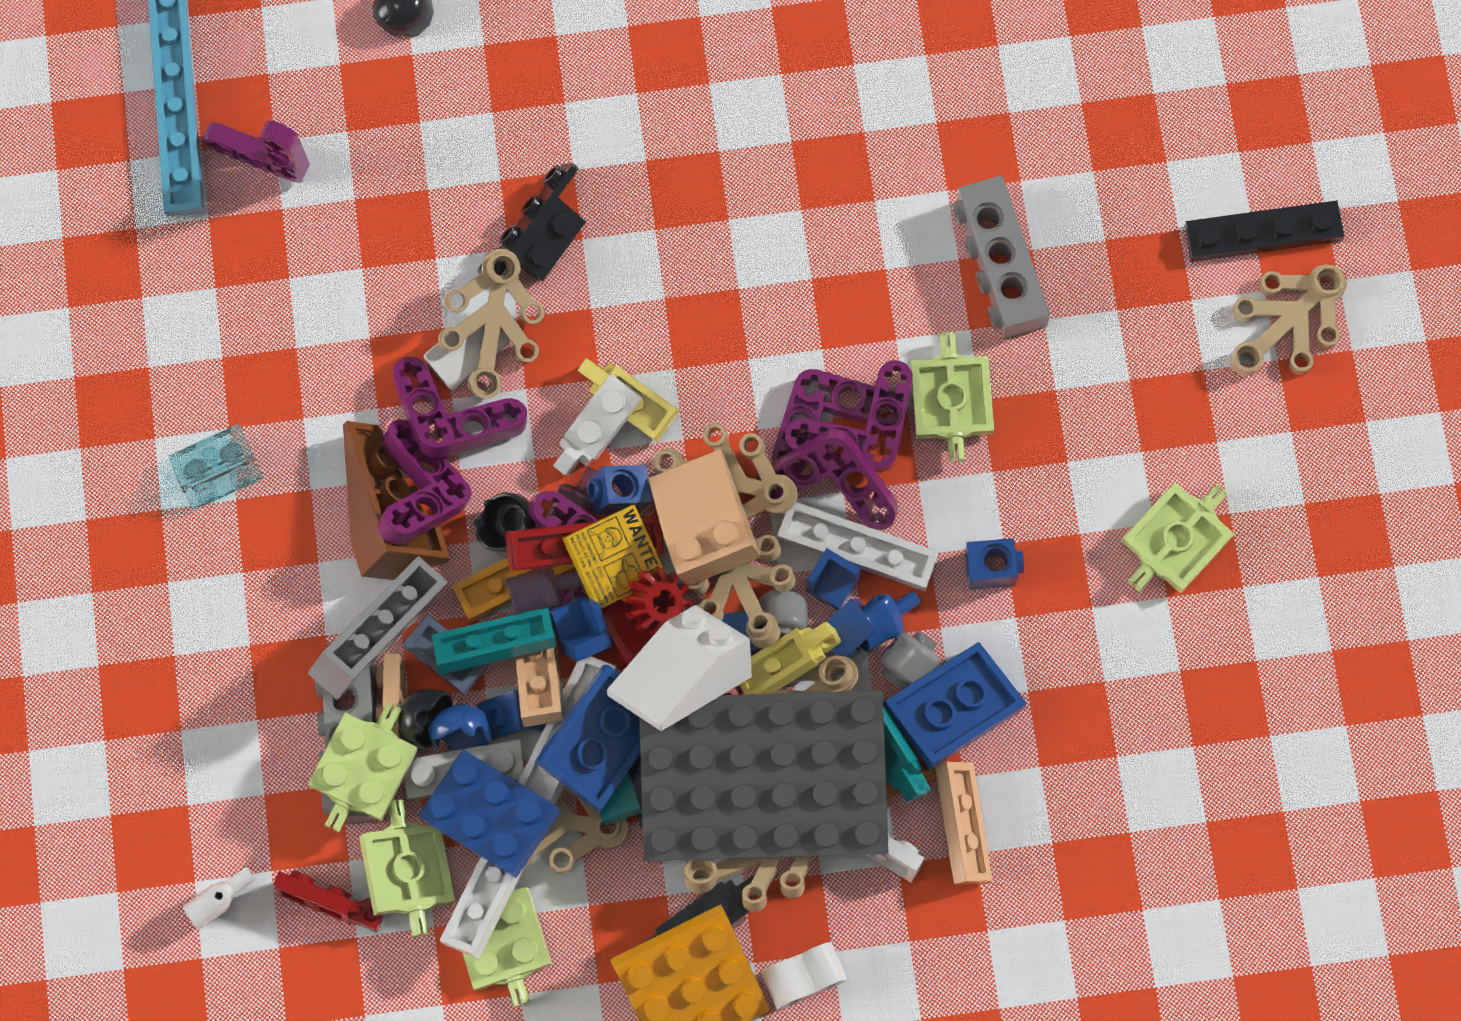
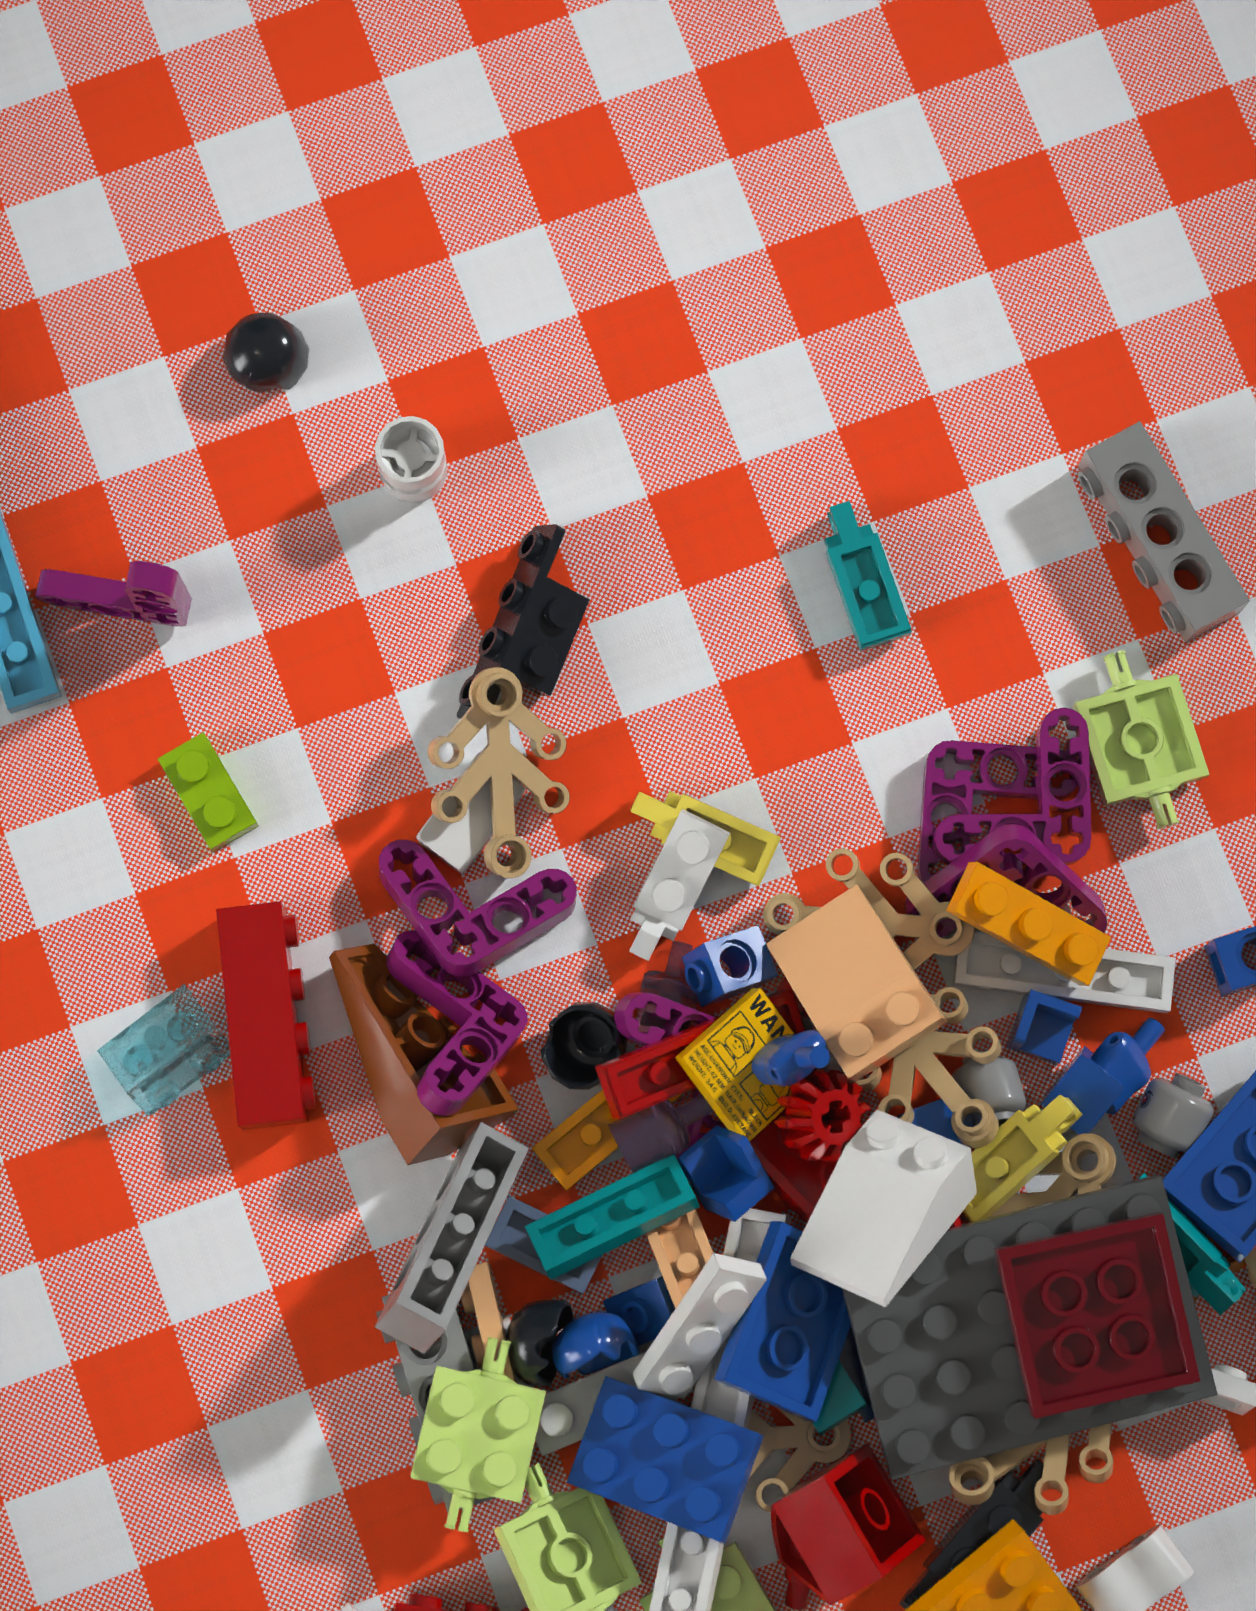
camera: 20 degrees left, 5 degrees up
none -> lime plate [157,732,259,853]
none -> red brick [216,901,316,1130]
none -> white wheel [375,416,447,503]
none -> white plate [632,1253,767,1399]
none -> blue piece [752,1030,830,1087]
none -> red piece [771,1443,926,1610]
none -> teal hinge [824,501,912,652]
none -> light orange plate [946,862,1111,986]
none -> dark red plate [994,1212,1201,1419]

